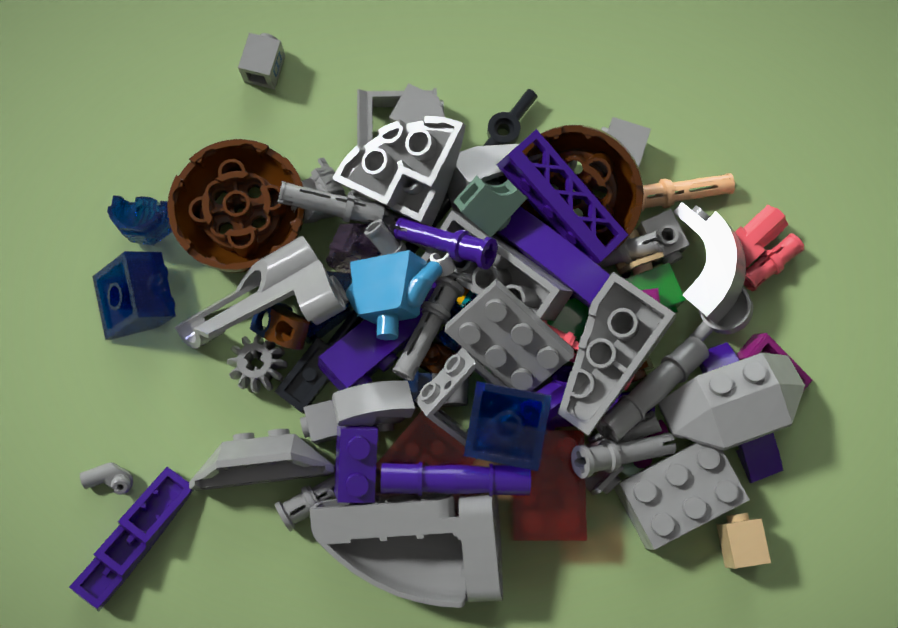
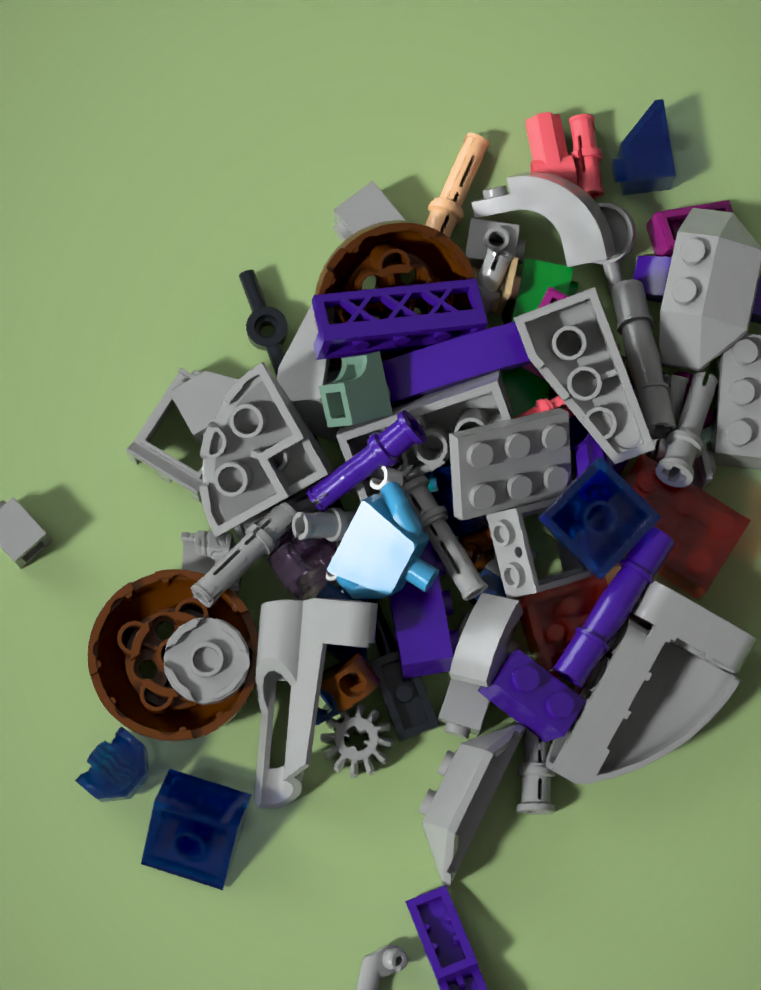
camera: 55 degrees left, 0 degrees up
none -> light grey tile [164,617,250,705]
none -> clear blue slope [612,99,676,195]

